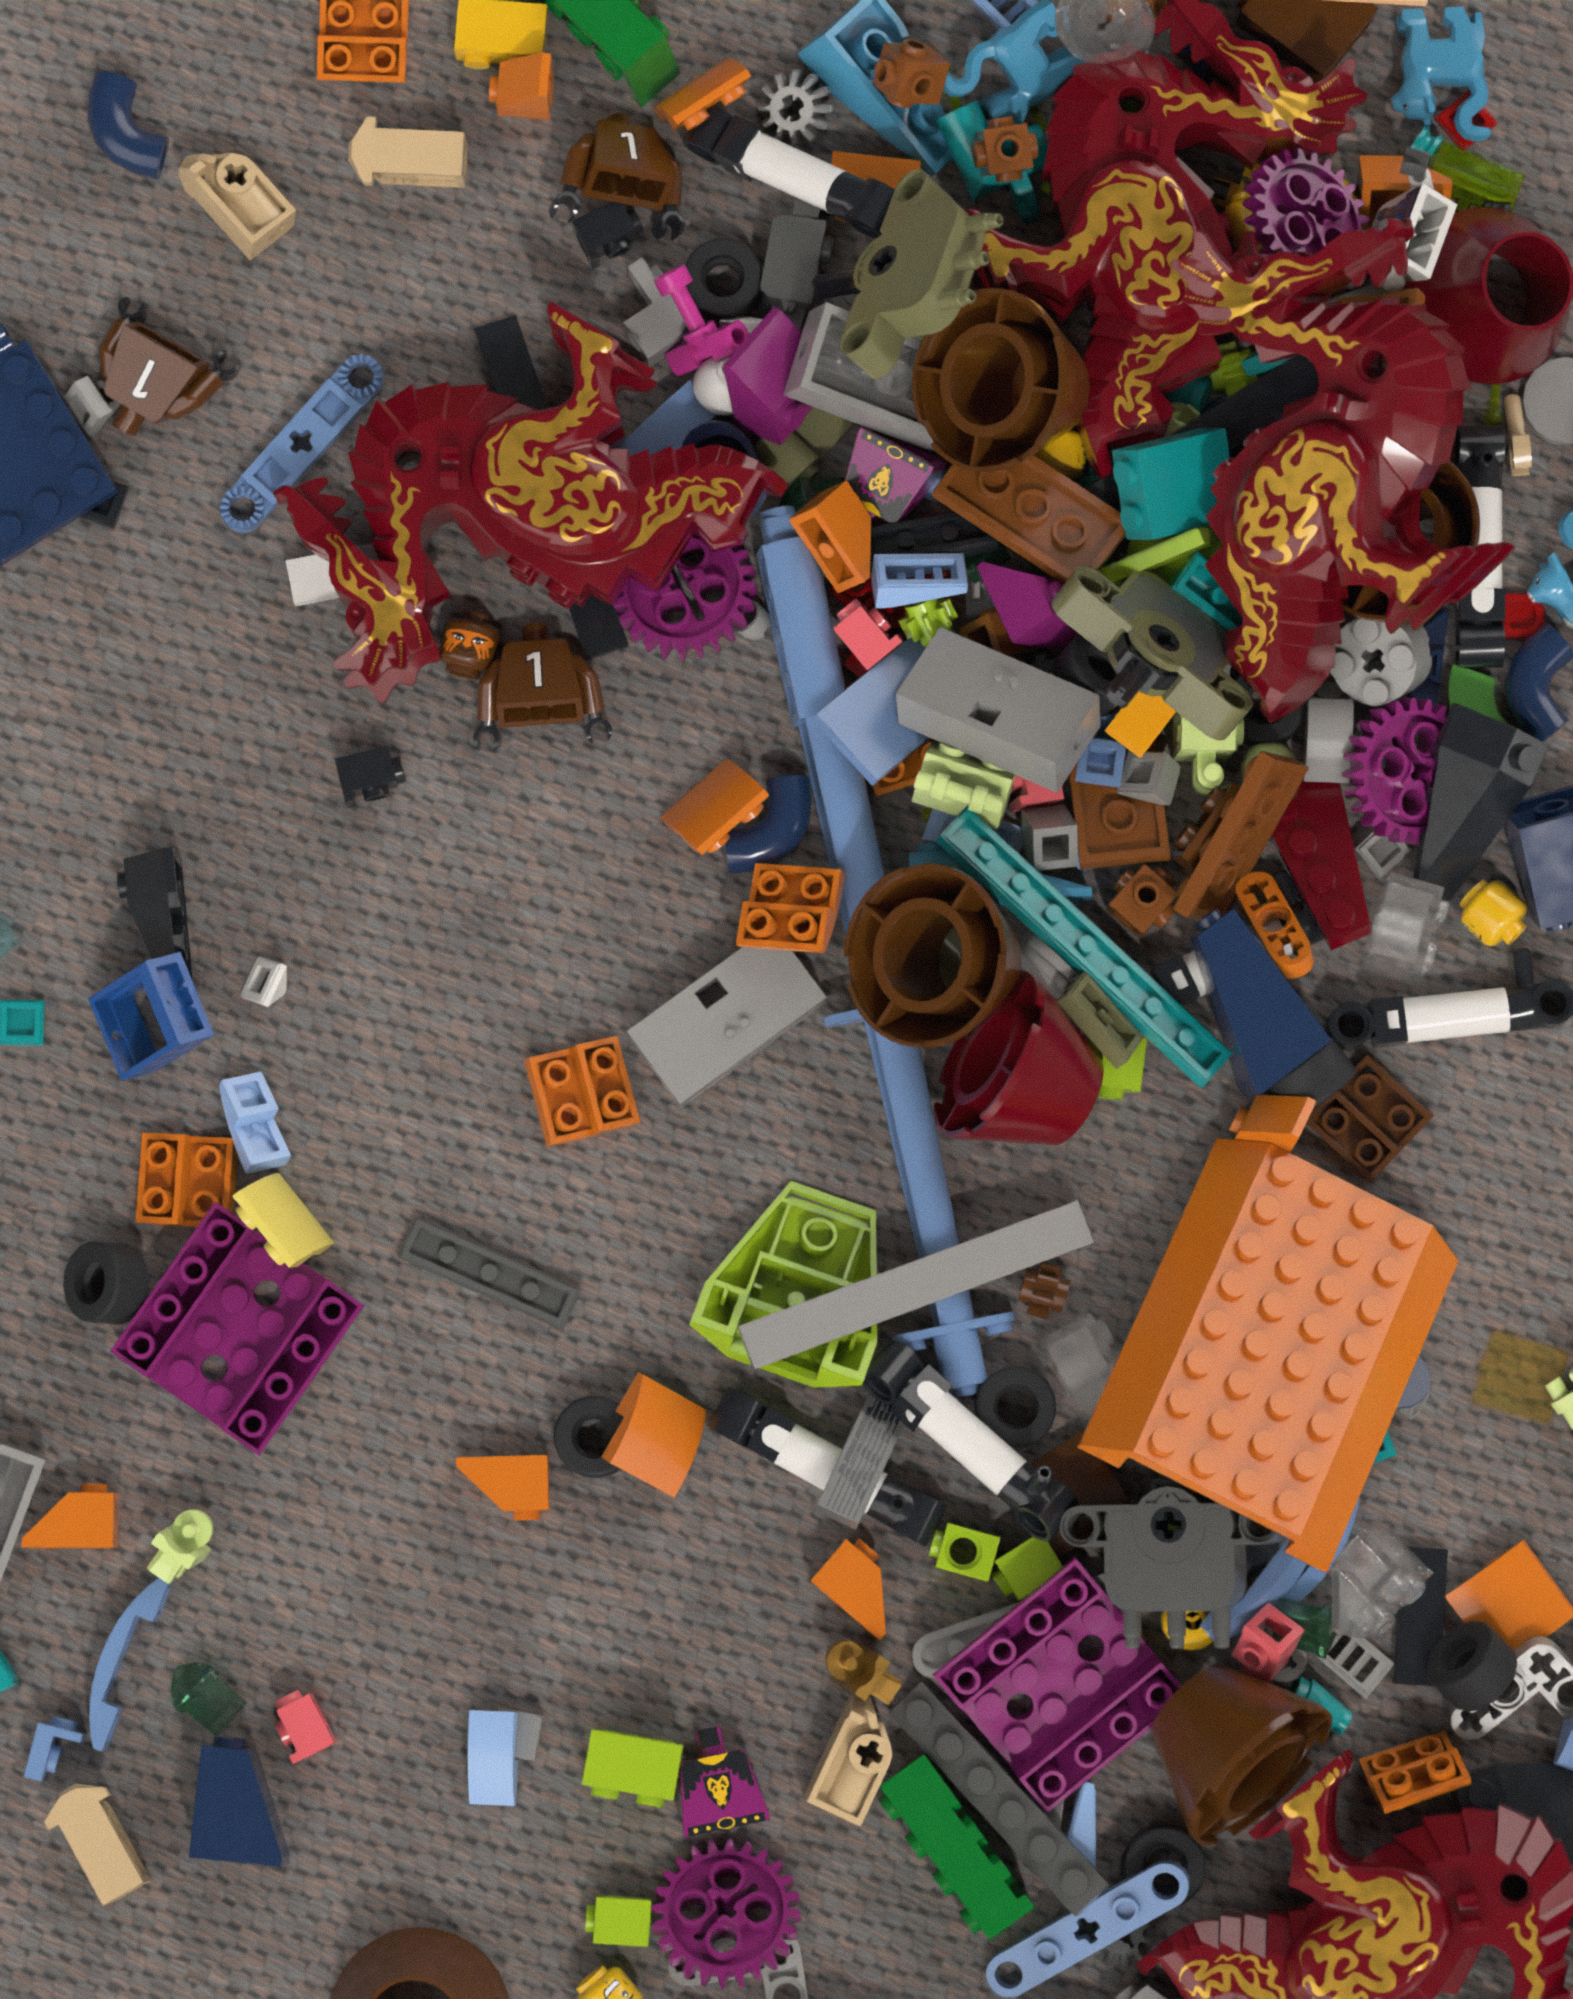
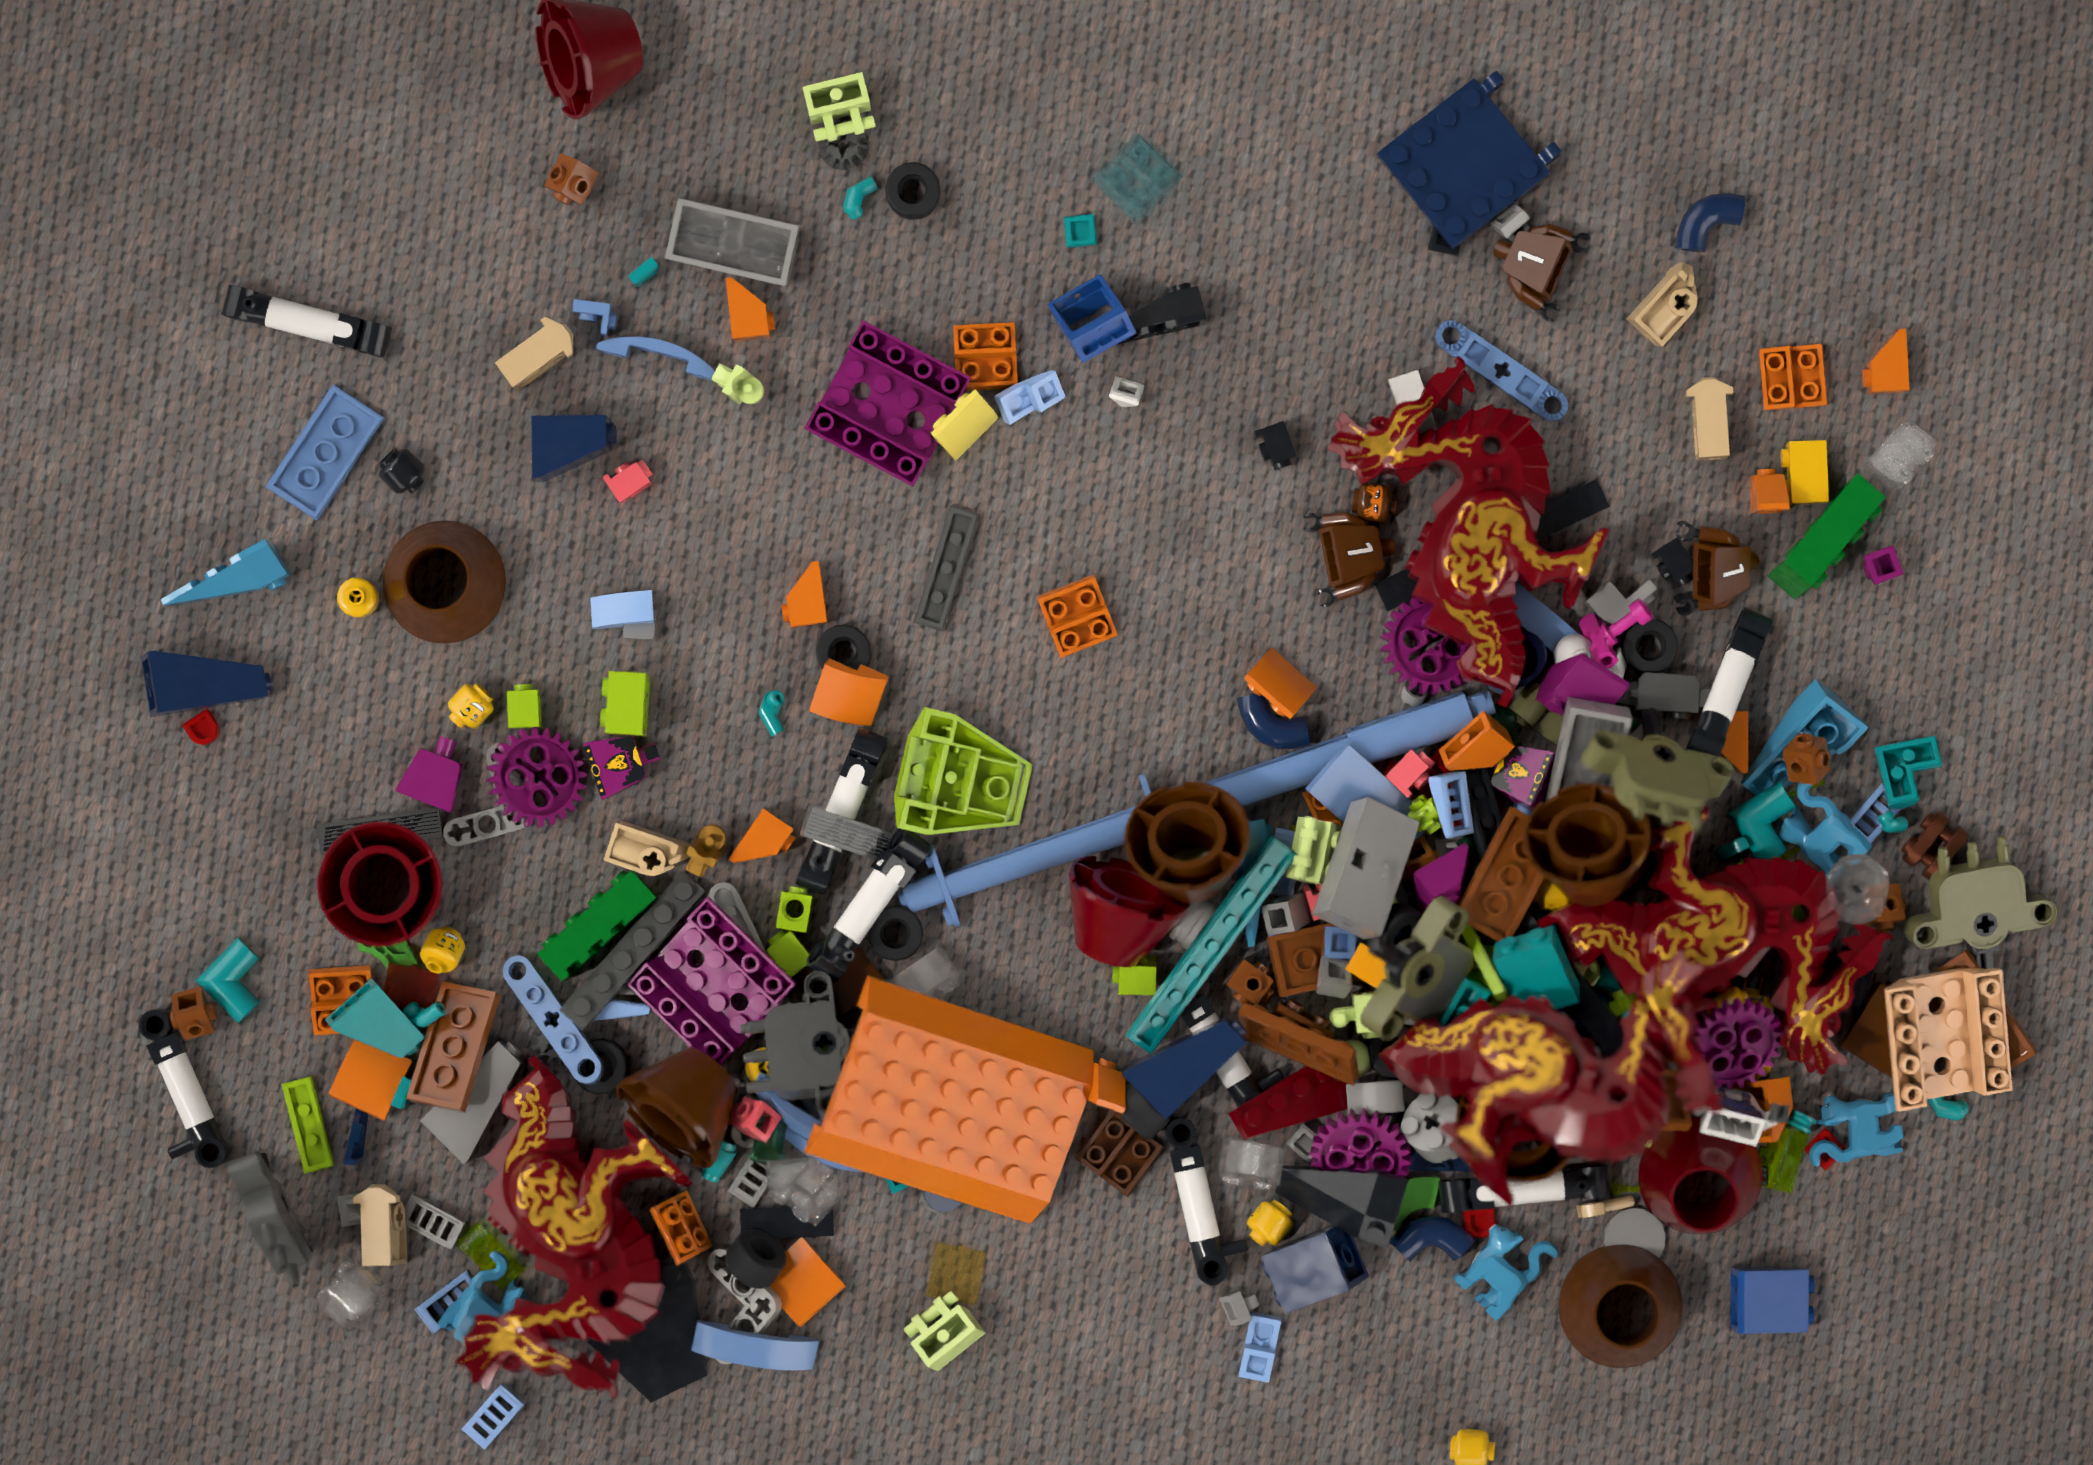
camera: 85 degrees right, 5 degrees up
black tyre [63,1241,149,1324] -> none
clear green tile [171,1662,247,1737] -> none
light grey brick [627,947,827,1108] -> none
orange slope [652,57,751,131] -> none
orange slope [736,863,846,953] -> none
light grey tile [737,1200,1094,1370] -> none
light grey gear [758,69,834,146] -> none
dark orange brick [971,116,1038,183] -> none
reddish brown gear [1018,1262,1071,1319] -> none
olive tile [1057,971,1144,1069] -> none
orange beam [1235,872,1314,979] -> none
none -> teal arm [759,690,785,737]

